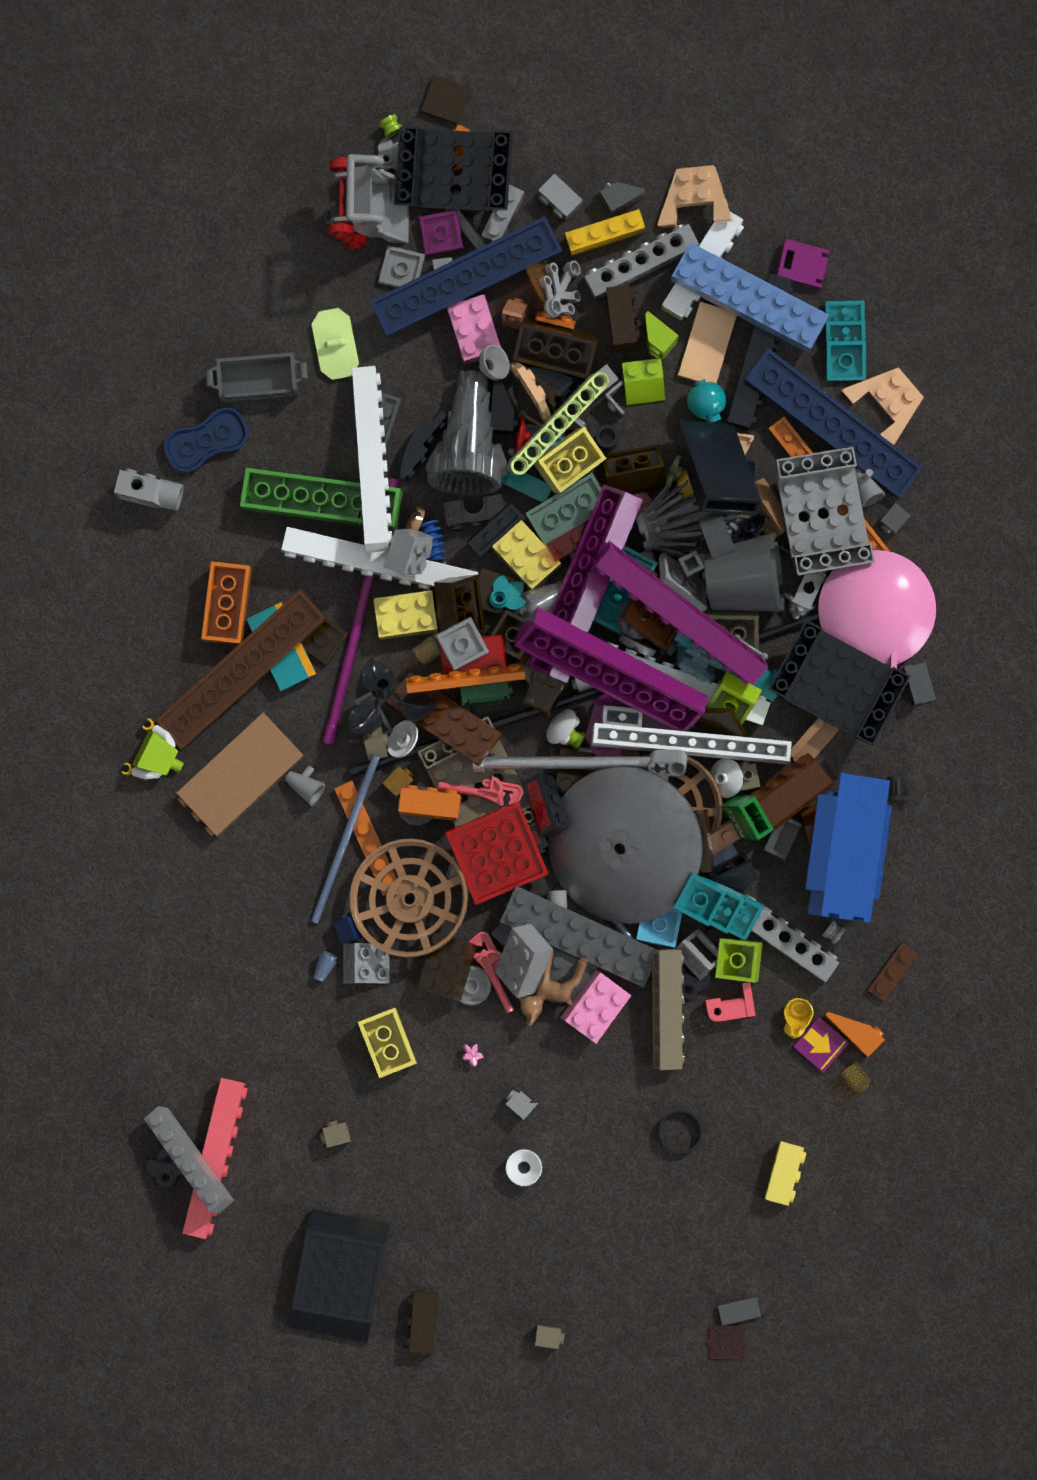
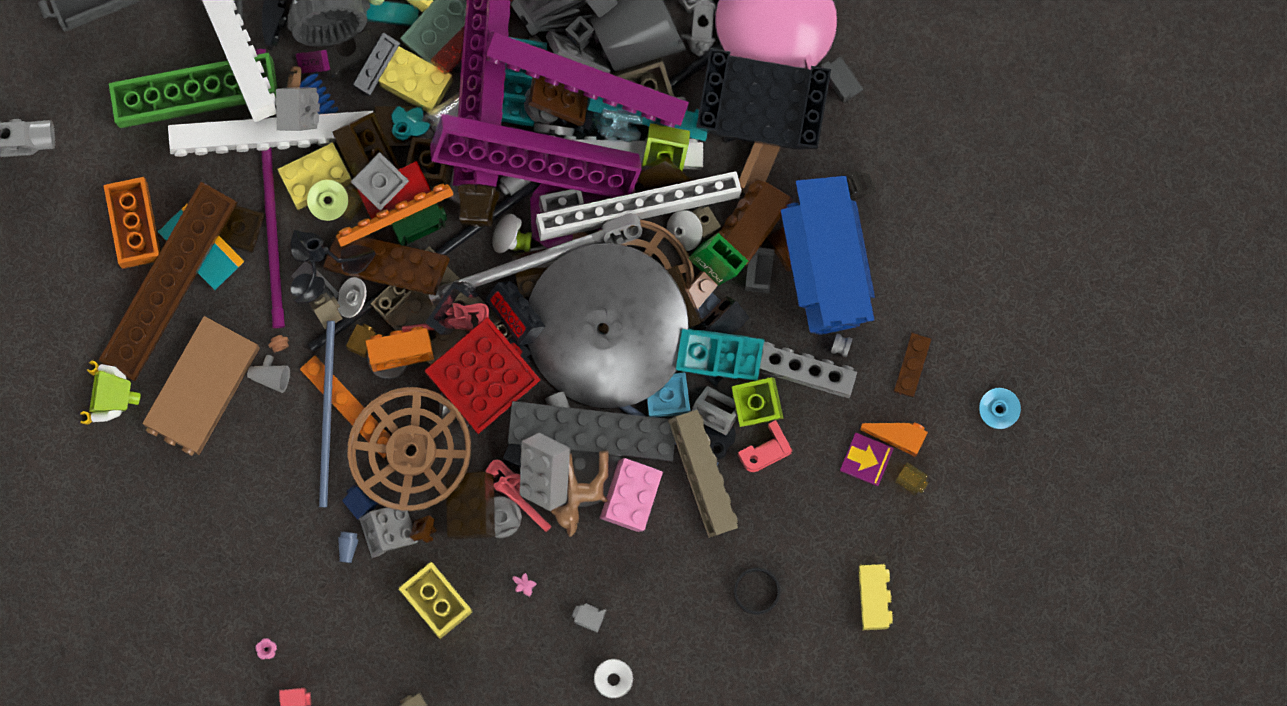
camera: 25 degrees left, 5 degrees down
dark blue plate [164,407,248,472] -> none
yellow hair [784,998,814,1039] -> none
none -> bright pink plate [256,639,277,659]
none -> nougat plate [269,335,289,352]
none -> magenta tile [296,50,330,74]
none -> yellowish green dish [307,180,348,221]
none -> reddish brown tile [409,515,436,543]
none -> black panel [425,281,479,335]
none -> medium azure dish [979,388,1021,429]

